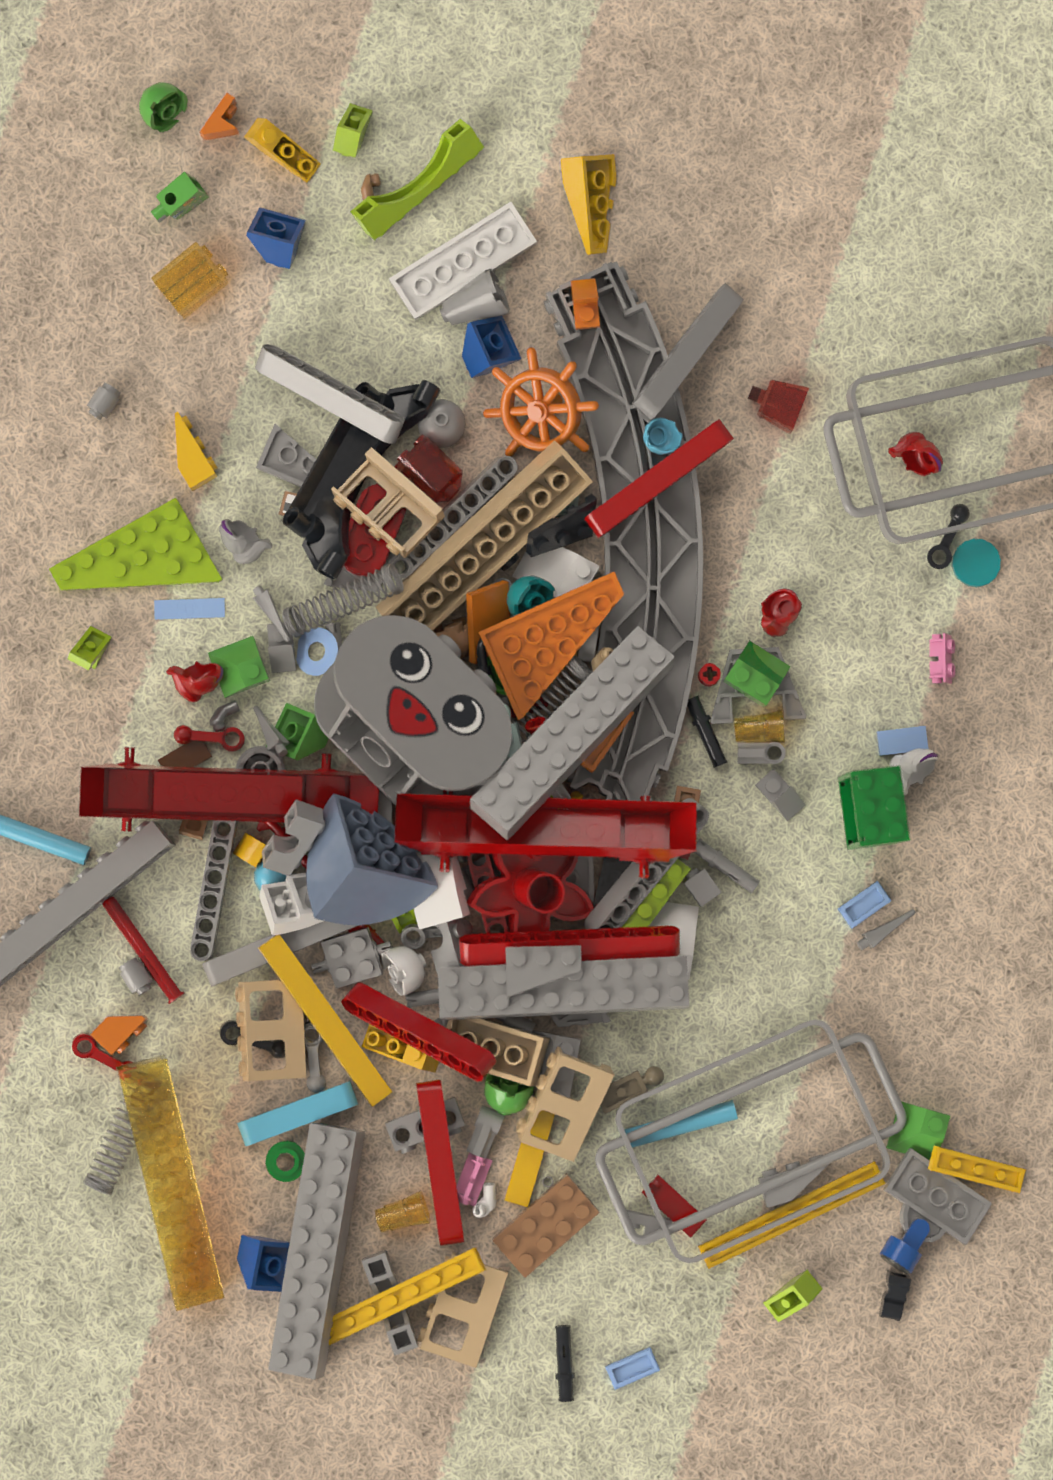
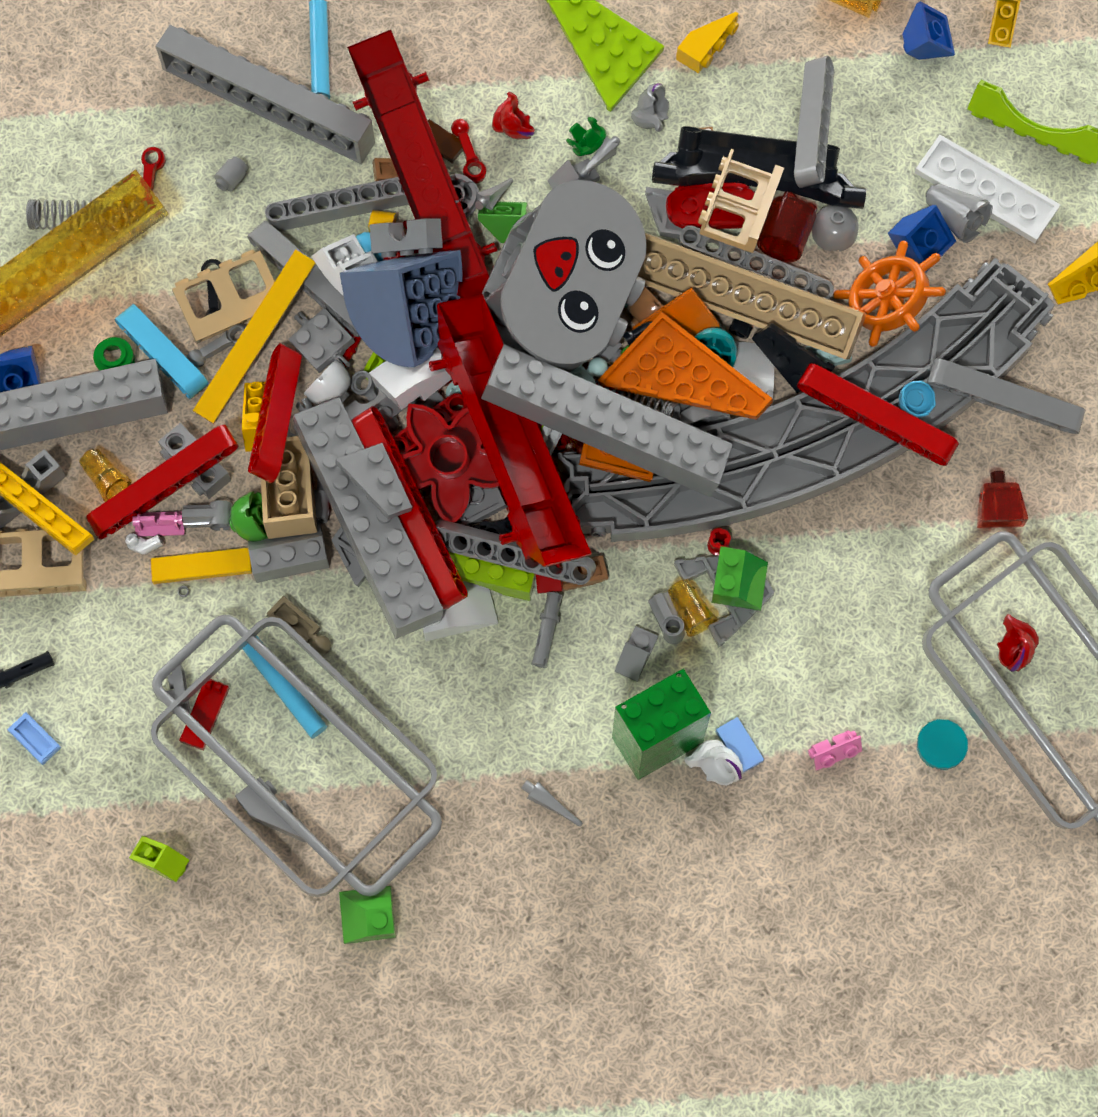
camera: 70 degrees right, 15 degrees down
lime slope [67,626,112,670] -> none
orange slope [90,1015,148,1055] -> none
red axle [102,896,185,1004] -> none
light blue piece [154,598,225,620] -> none
bright green slope [208,636,270,698] -> none
flat silver arm [210,700,240,732] -> none
light grey wing [256,424,316,487] -> none
light grey piece [282,564,404,638] -> none
lime slope [332,103,373,158] -> none
medium nougat arm [361,173,381,200] -> none
medium nougat brick [492,1173,600,1278] -> none
tan window [516,1046,614,1162] -> none
orange slope [571,279,600,330] -> none
light grey brick [683,868,722,907] -> none
black pin [687,695,728,768] -> none
yellow tile [698,1161,886,1269] -> none
red hair [760,588,802,637] -> none
light blue tile [837,881,892,929] -> none
black leg [879,1270,911,1321] -> none
light grey plate [880,1148,992,1274] -> none
black piece [927,504,970,569] -> none
yellow tile [928,1145,1026,1193] -> none
none -> green piece [566,117,606,156]

